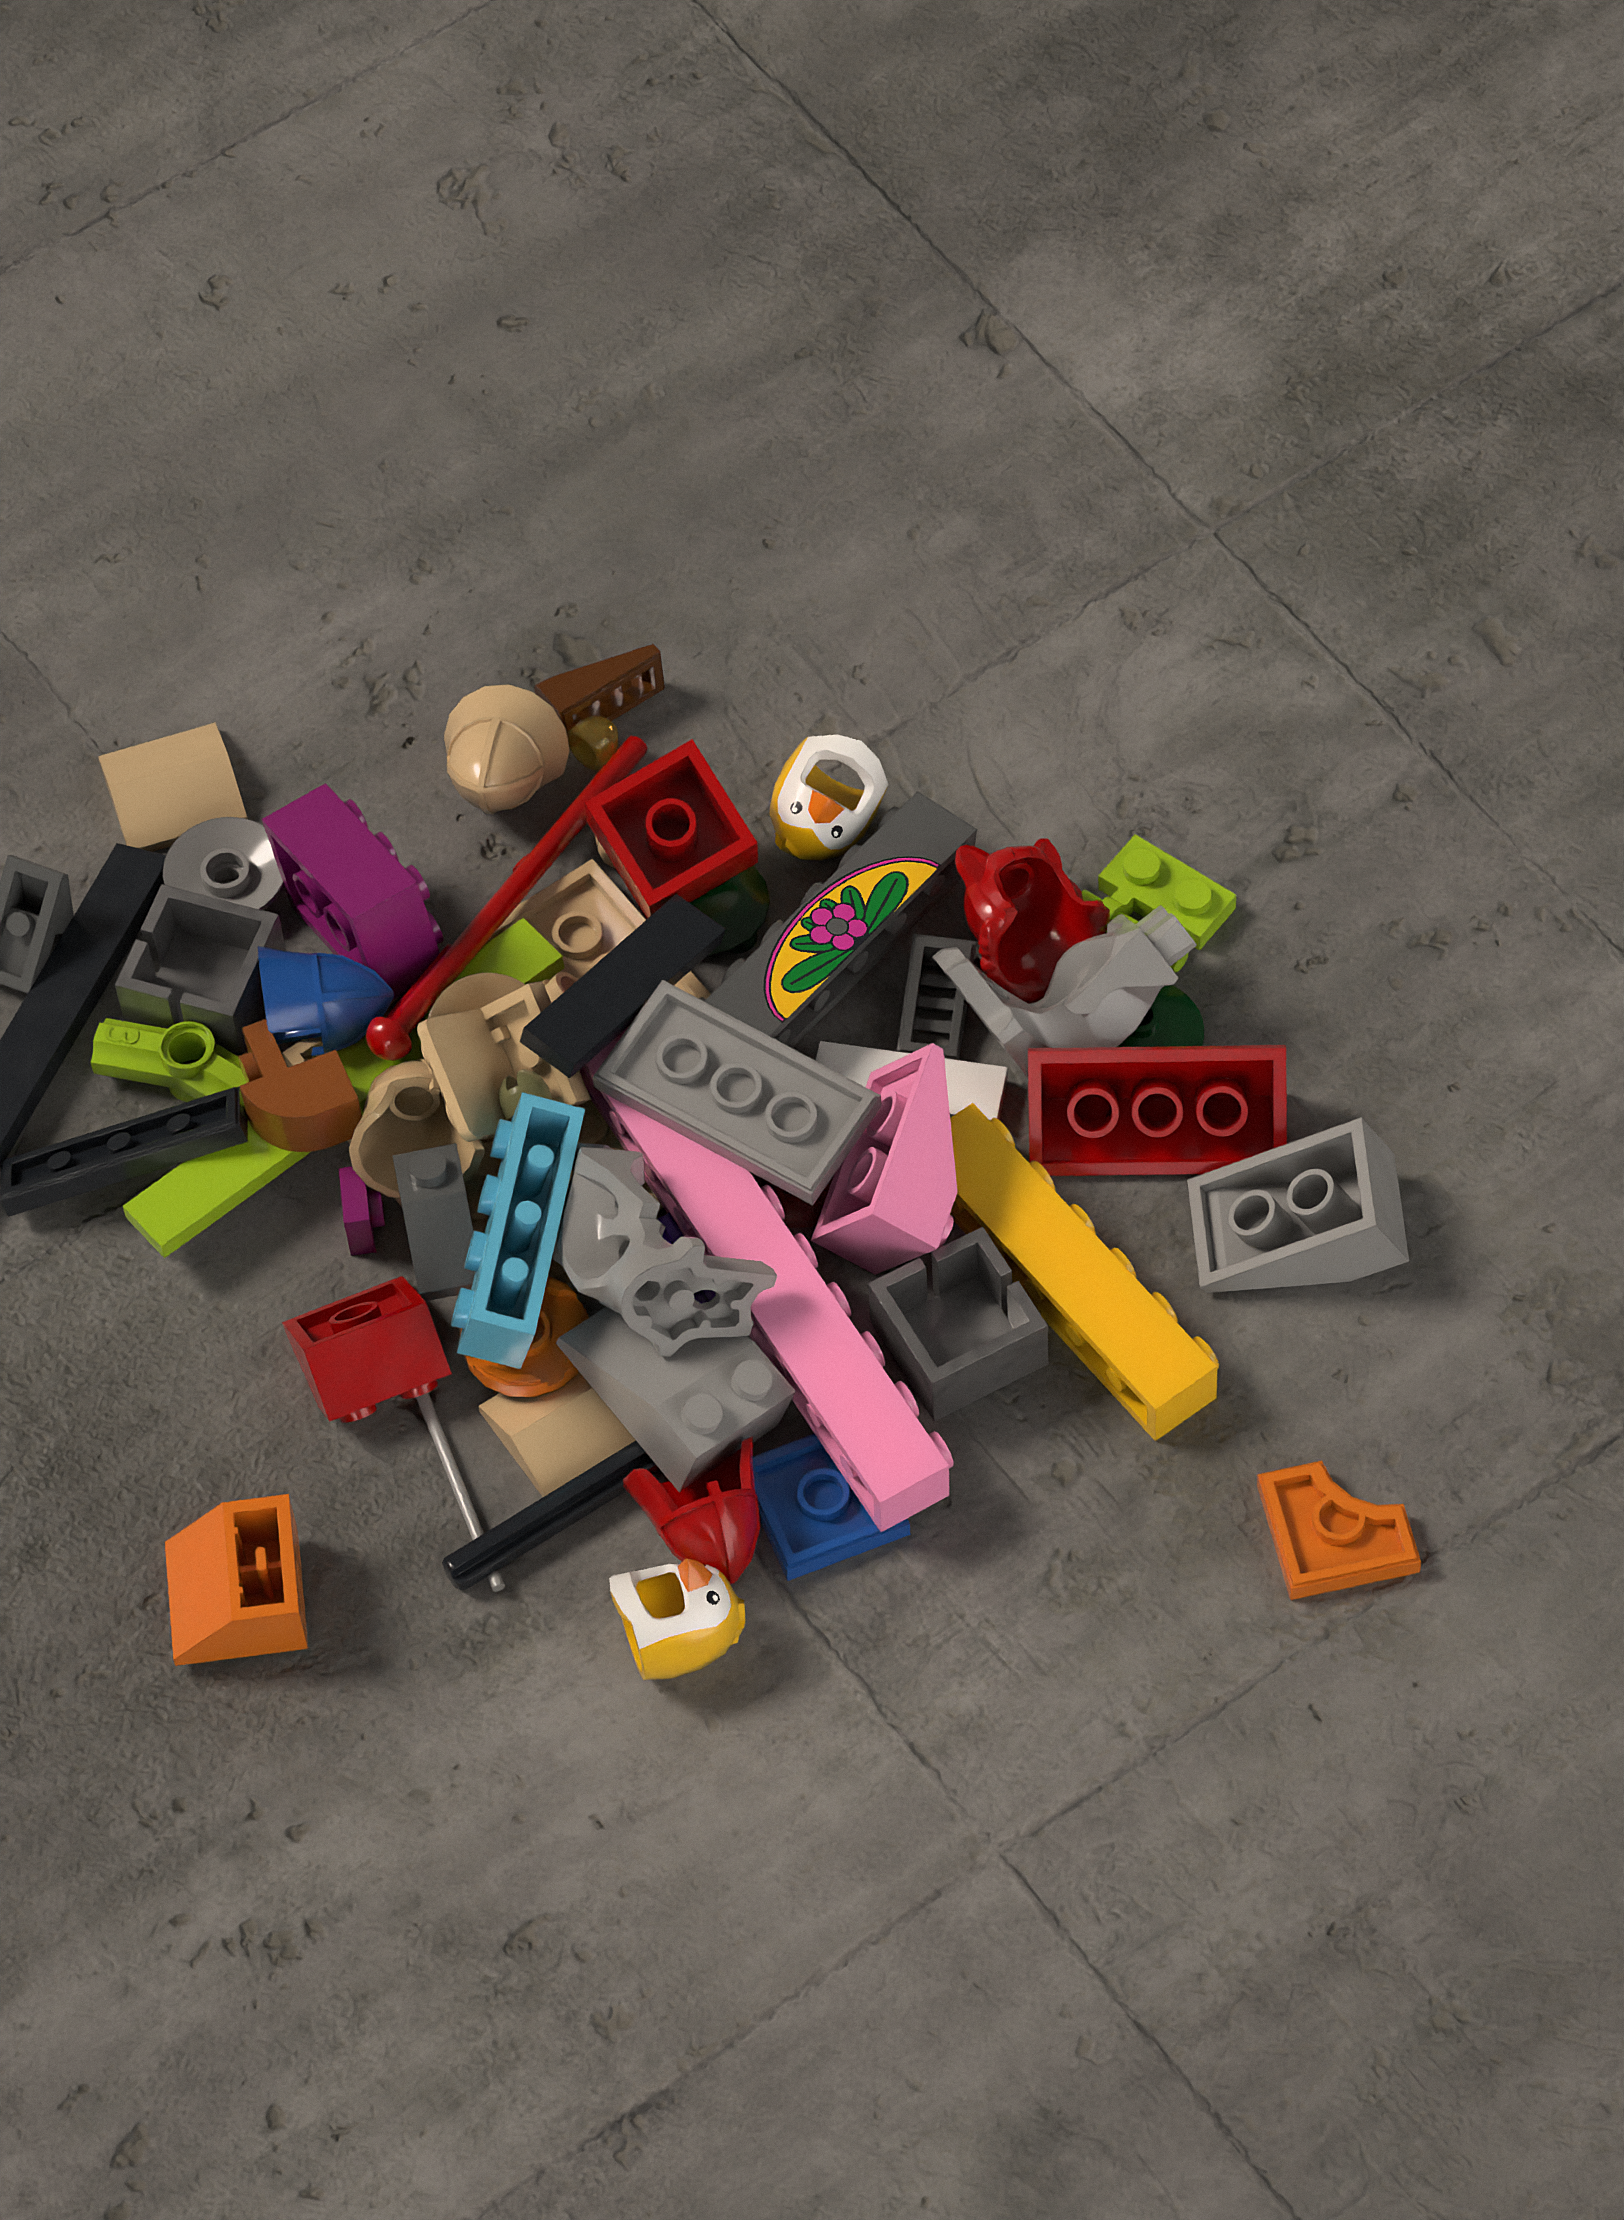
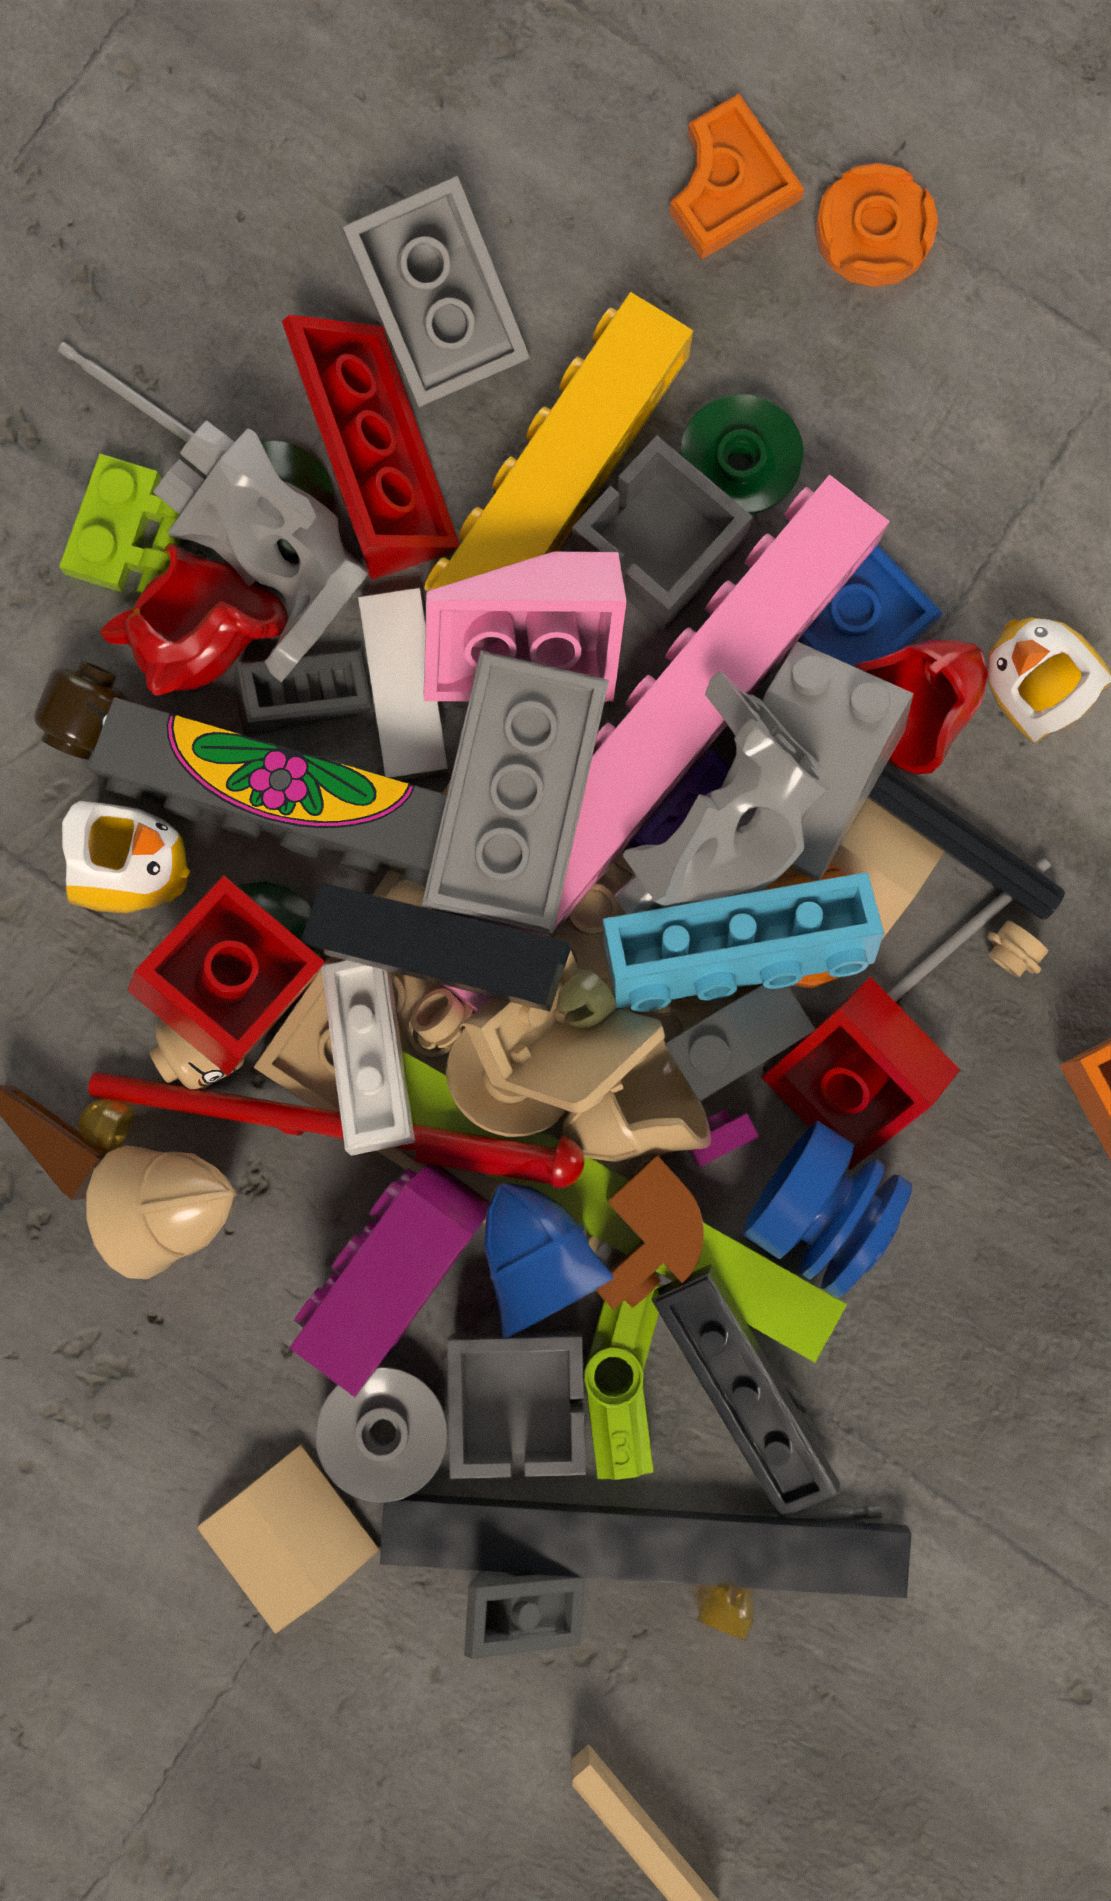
camera: 115 degrees left, 25 degrees up
none -> dark brown head [34,660,128,760]
none -> light grey piece [58,342,194,443]
none -> white tile [321,959,415,1156]
none -> dark green dish [680,394,804,515]
none -> blue wheel [741,1121,913,1299]
none -> orange tile [815,163,938,287]
none -> tan plate [987,921,1048,978]

